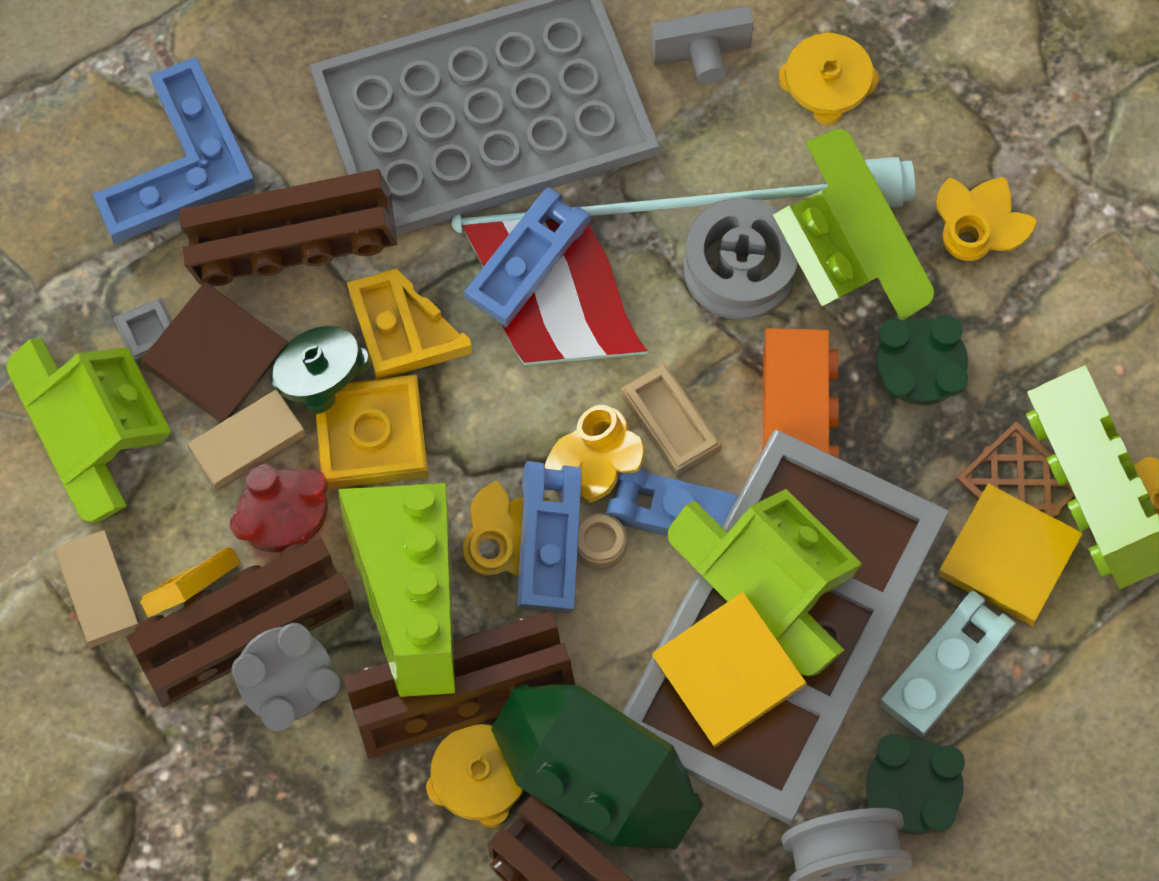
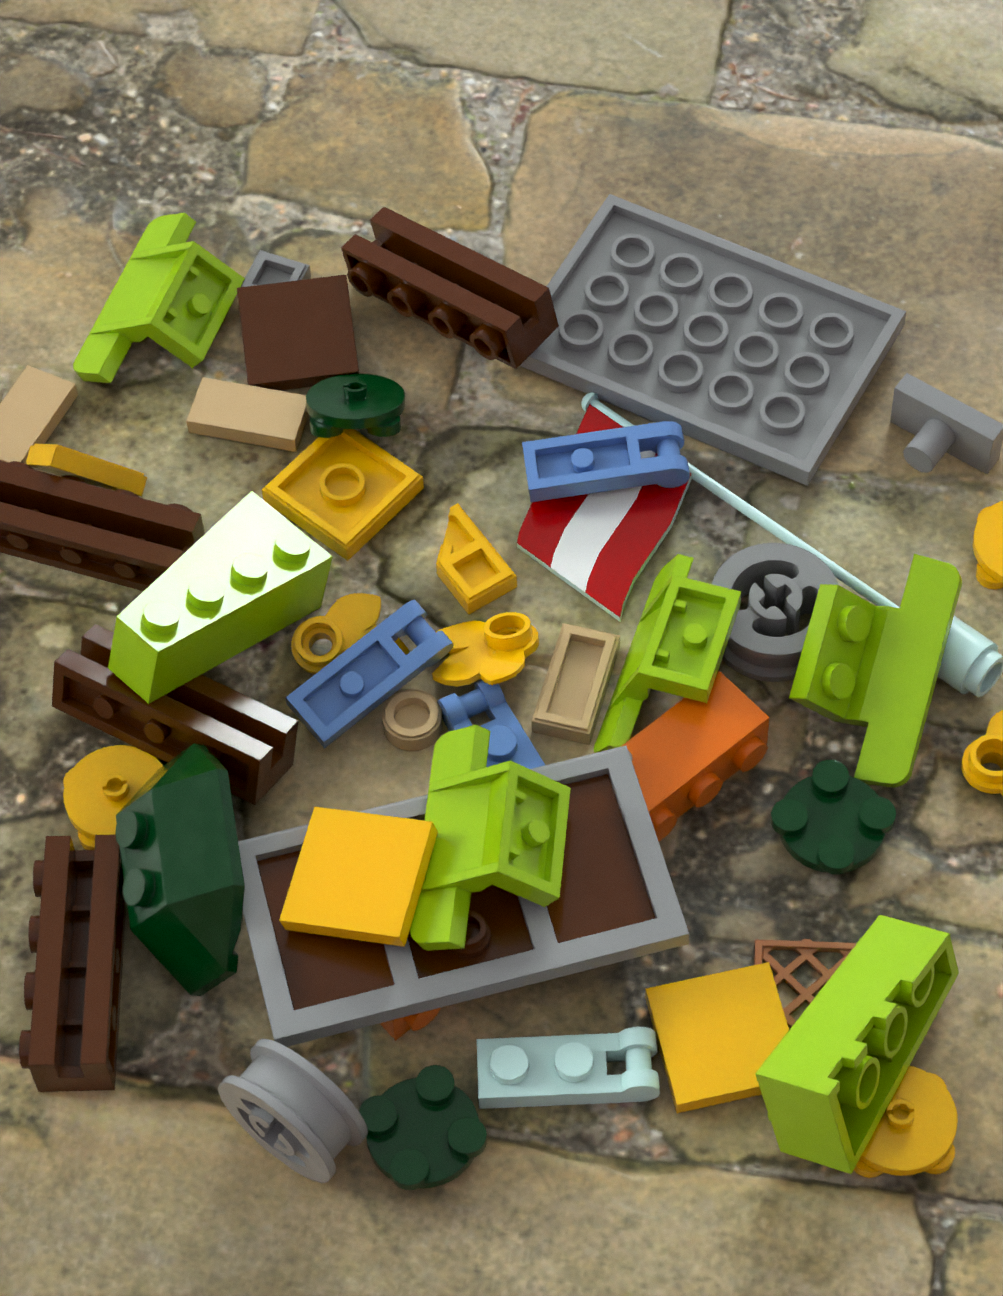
camera: 50 degrees right, 10 degrees down
medium blue plate [93,57,255,244] -> none
clear red piece [230,464,328,553] -> none
light grey piece [231,623,340,731] -> none
yellow wing [347,268,472,379] -> none
none -> yellow tile [436,503,517,615]
none -> lime plate [594,554,741,753]

